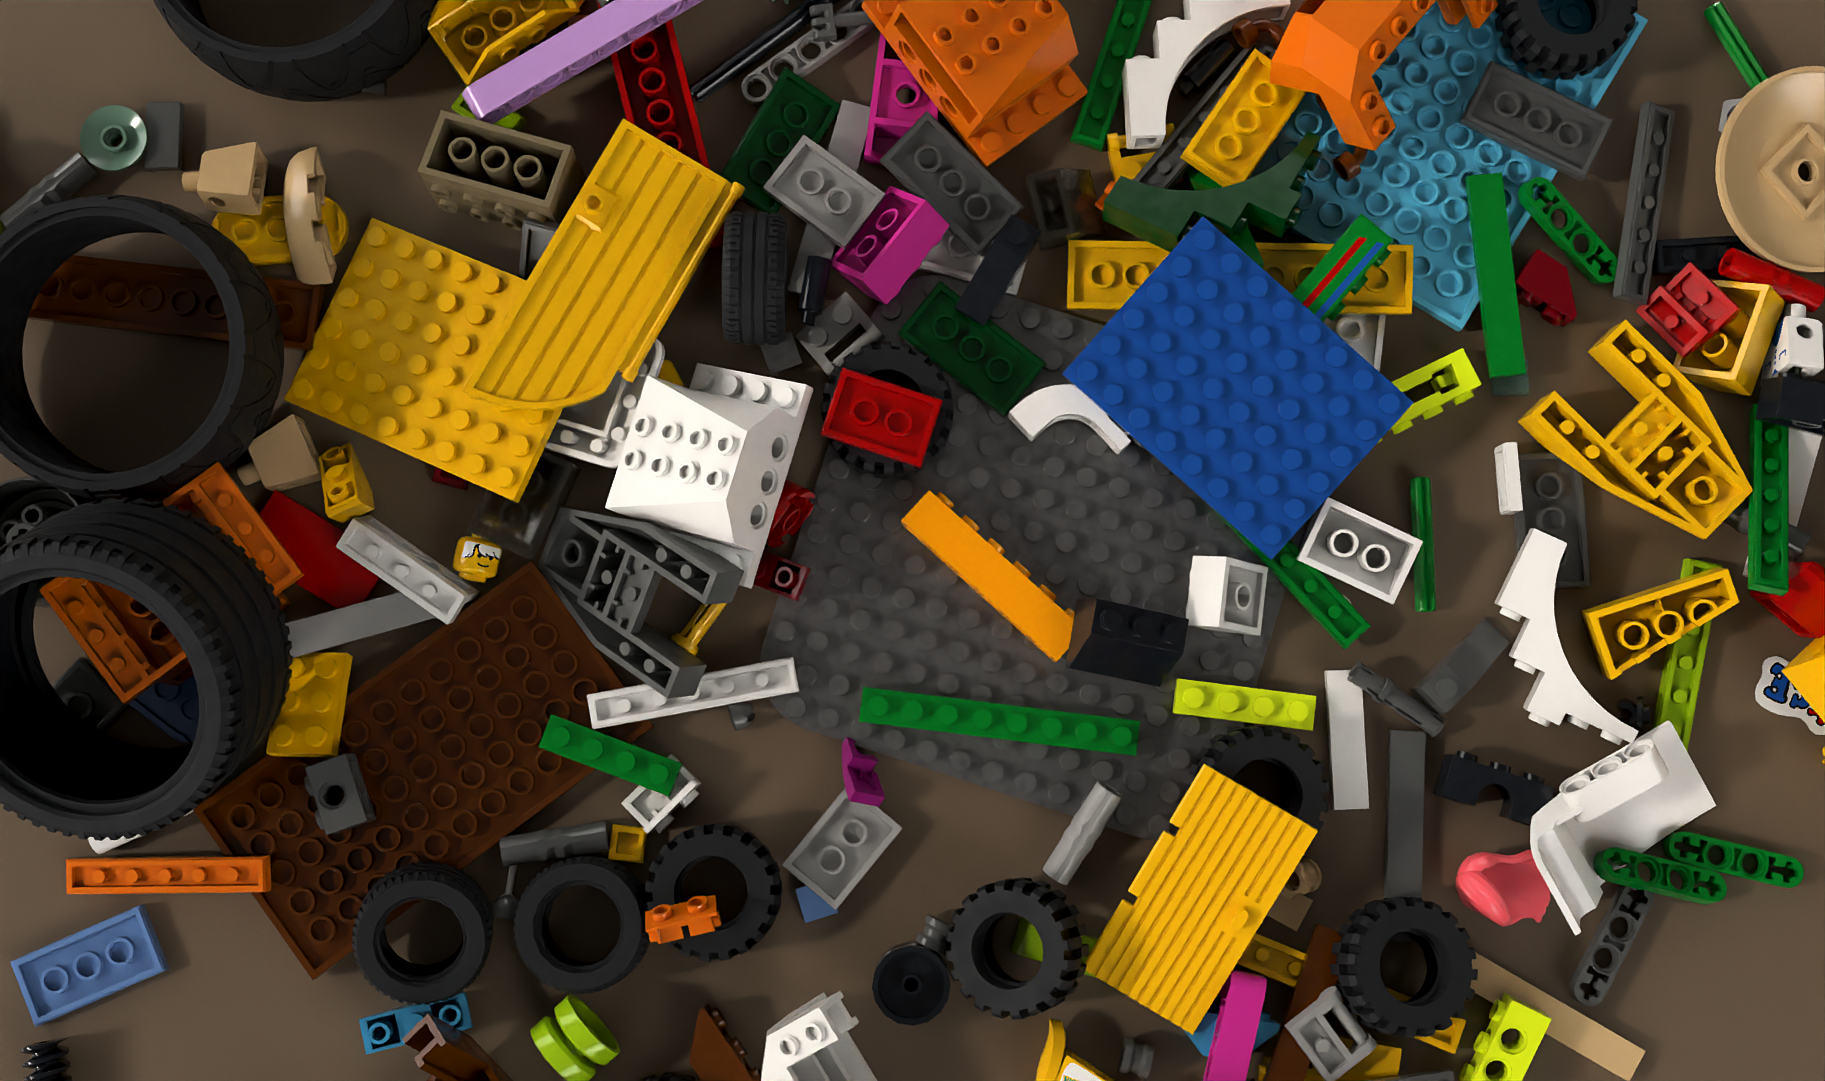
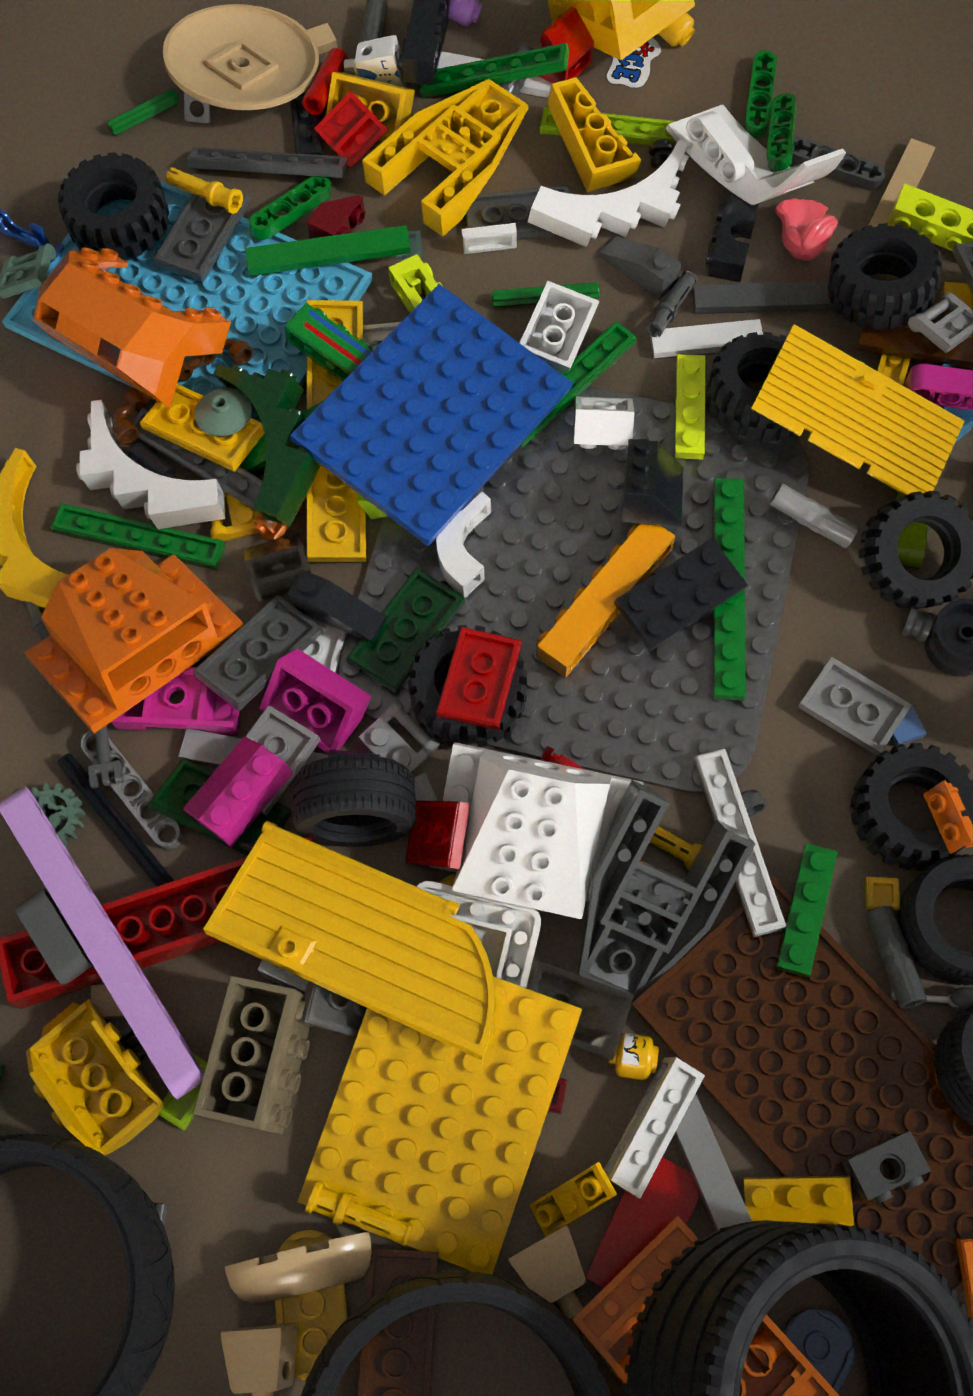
camera: 95 degrees left, 15 degrees down
white bracket [621,754,701,834] -> none
dark red slope [753,551,811,601] -> none
magenta slope [842,737,885,807] -> none
none -> yellow pin [166,167,243,214]
none -> dark pink slope [183,736,293,848]
none -> sand green dish [195,388,252,437]
none -> yellow pin [305,1181,413,1247]
none -> red tile [405,800,470,869]
none -> black plate [614,538,748,652]

